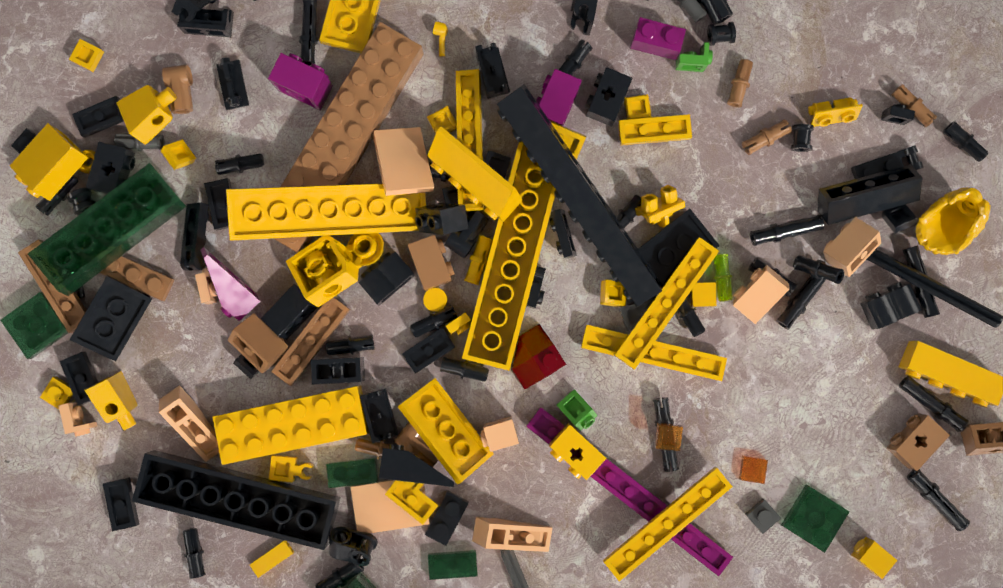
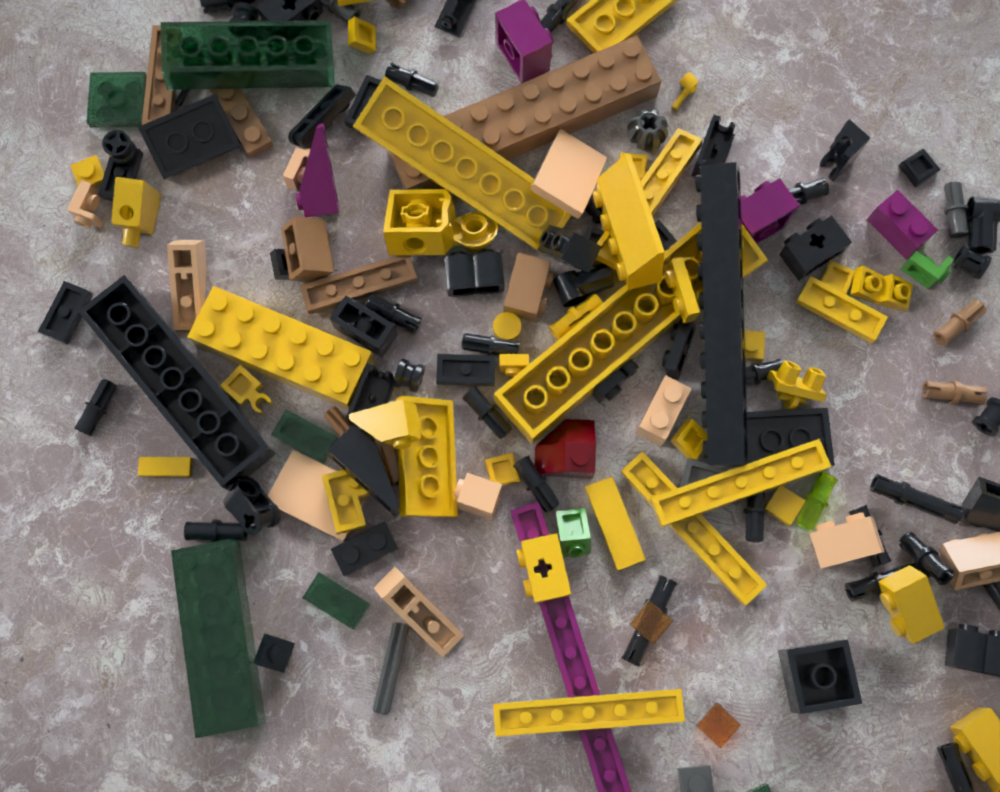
camera: 40 degrees right, 10 degrees down
black hinge [261,284,318,340] -> none
none -> black wheel [102,130,137,165]
none -> yellow slope [349,399,422,449]
none -> black wheel [393,358,425,393]
none -> yellow tile [484,452,521,487]
none -> black axle [513,455,559,512]
none -> yellow tile [584,476,646,571]
none -> dark grey piece [627,109,668,151]
none -> light nougat brick [635,375,692,446]
none -> yellow plate [665,257,700,323]
none -> yellow plate [745,330,765,362]
none -> black brick [778,640,862,714]
none -> yellow slope [850,266,913,311]
none -> yellow brick [878,565,945,644]

